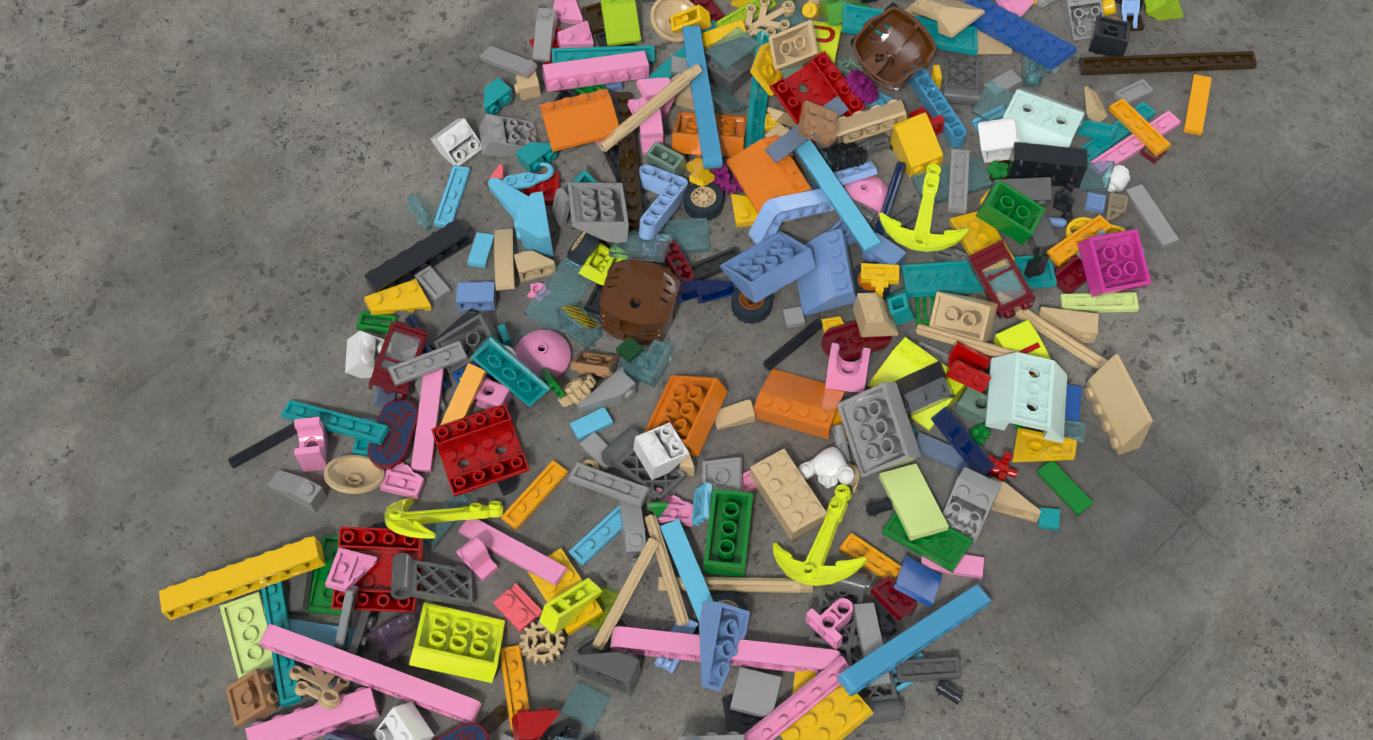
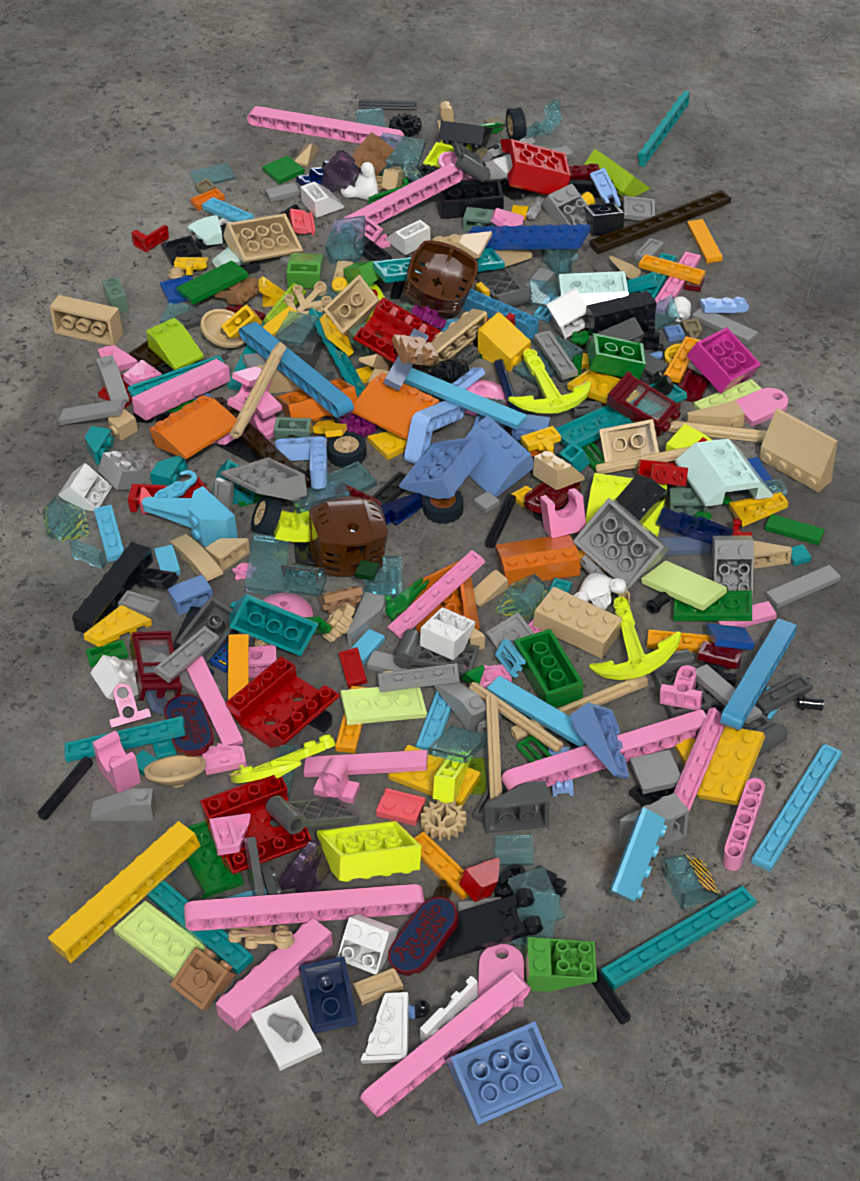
camera: 30 degrees left, 15 degrees down
none -> clear light blue slope [42,496,90,542]
none -> bright pink tile [108,684,151,728]
none -> red bracket [128,484,167,512]
none -> black plate [134,568,179,589]
none -> teal tile [136,750,158,776]
none -> red tile [339,647,368,688]
none -> yellowish green tile [340,687,427,725]
none -> green piece [385,578,429,623]
none -> bright pink tile [387,550,485,640]
none -> clear light blue tile [428,726,487,763]
none -> clear light blue slope [495,574,550,620]
none -> green tile [515,735,552,763]
none -> teal tile [548,577,573,593]
none -> green axle [571,354,583,380]
none -> light grey tile [623,196,655,221]
none -> light blue hinge [700,297,749,313]
none -> bright pink tile [734,388,788,427]
none -> light grey tile [766,565,841,608]

